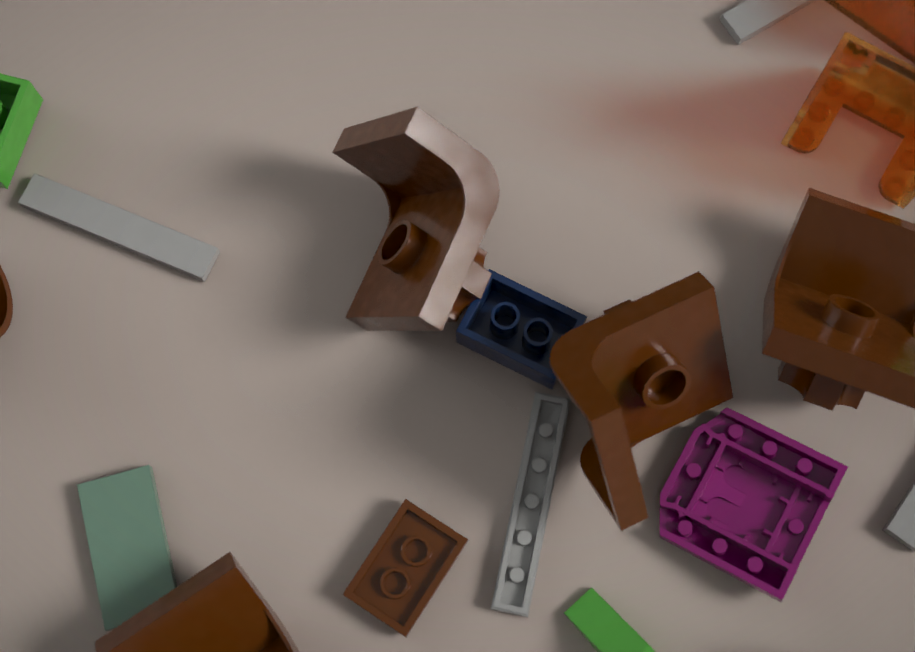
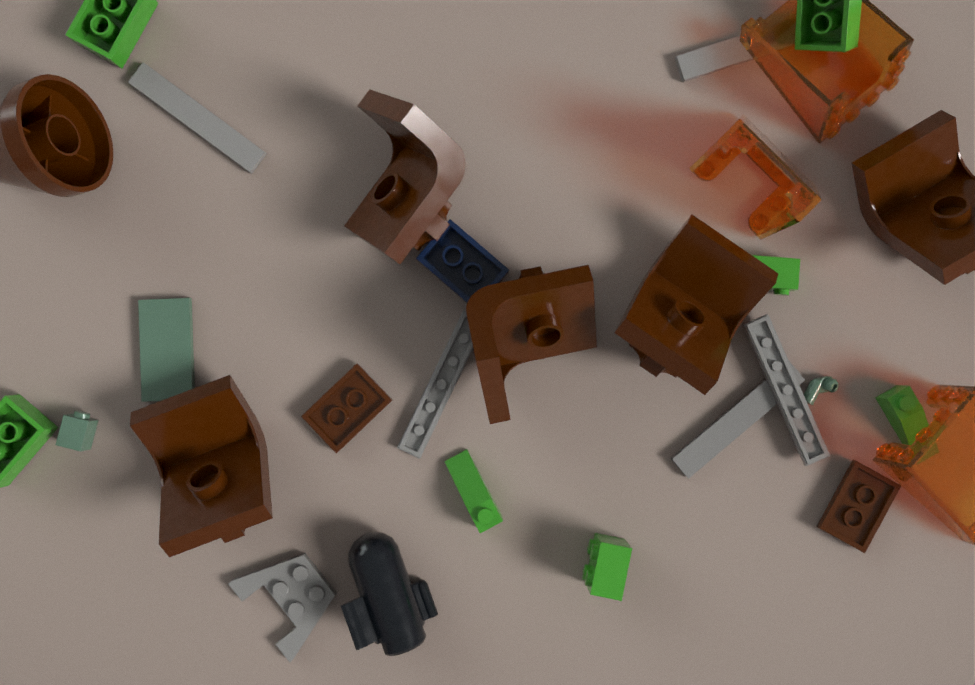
camera: 10 degrees right, 15 degrees up
magenta wedge [659,407,848,602] -> none

